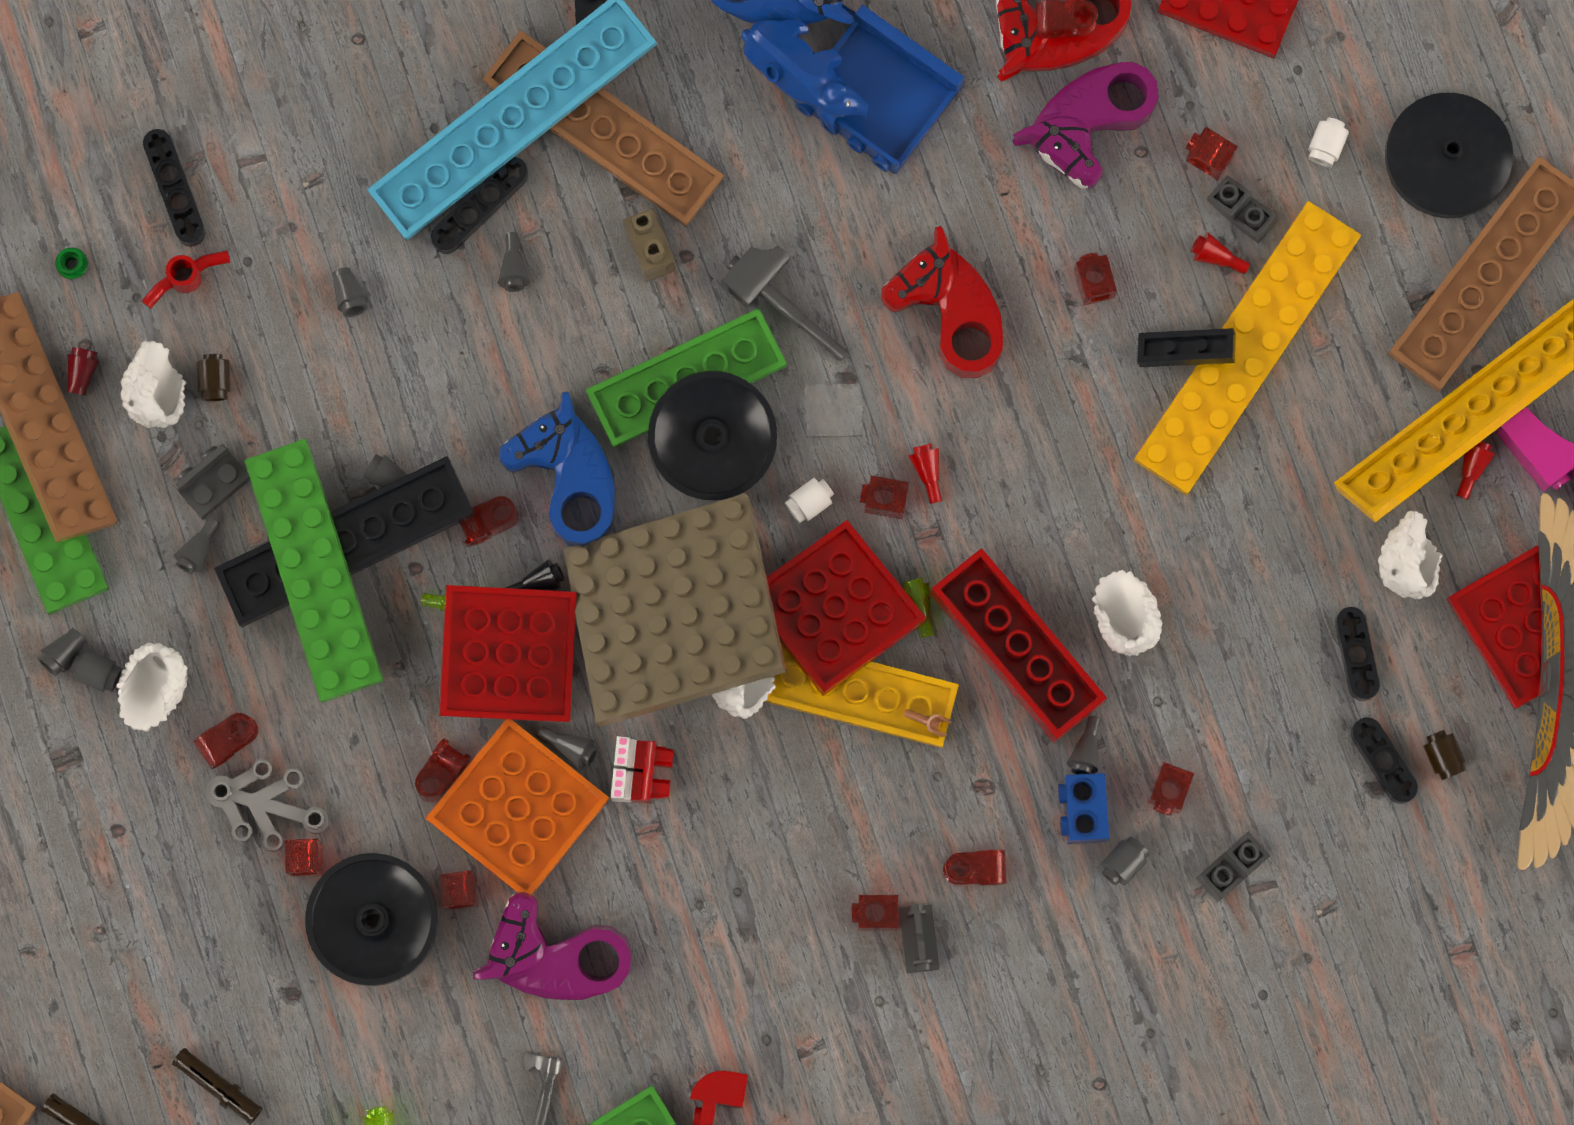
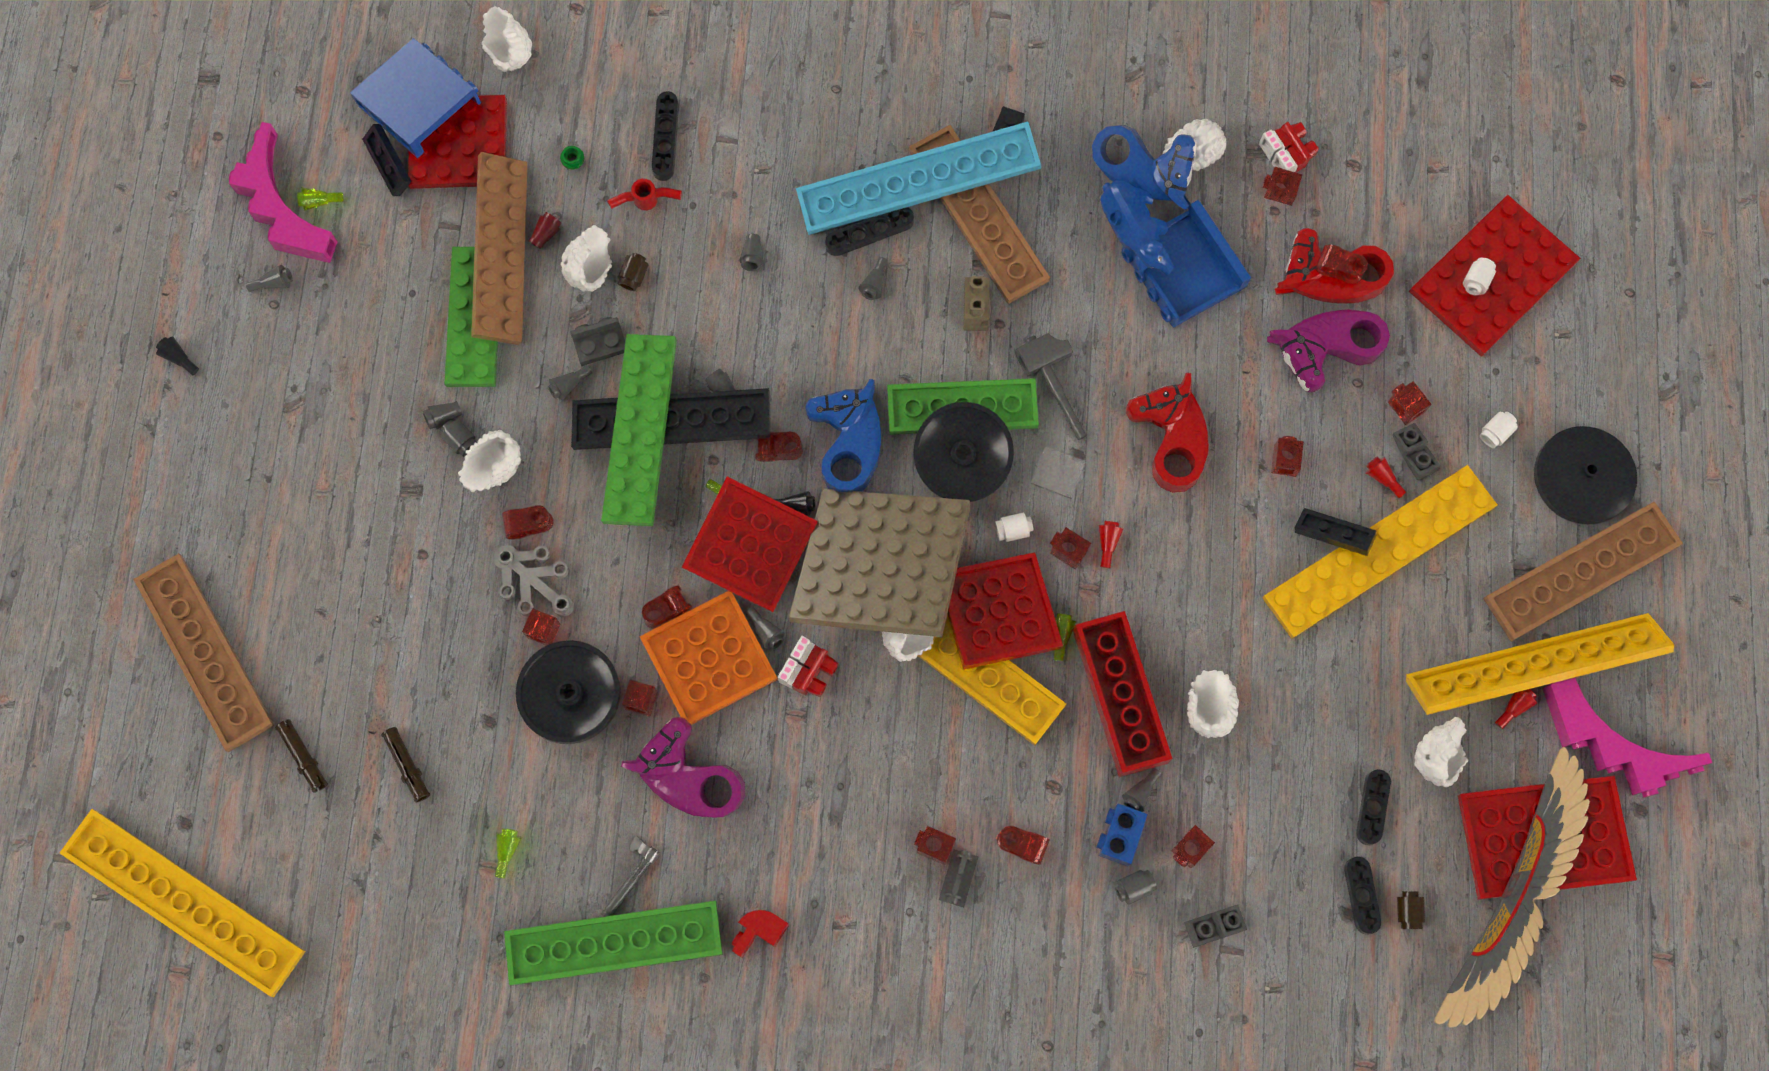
camera: 25 degrees right, 5 degrees down
nougat hand [904,709,951,737] -> none

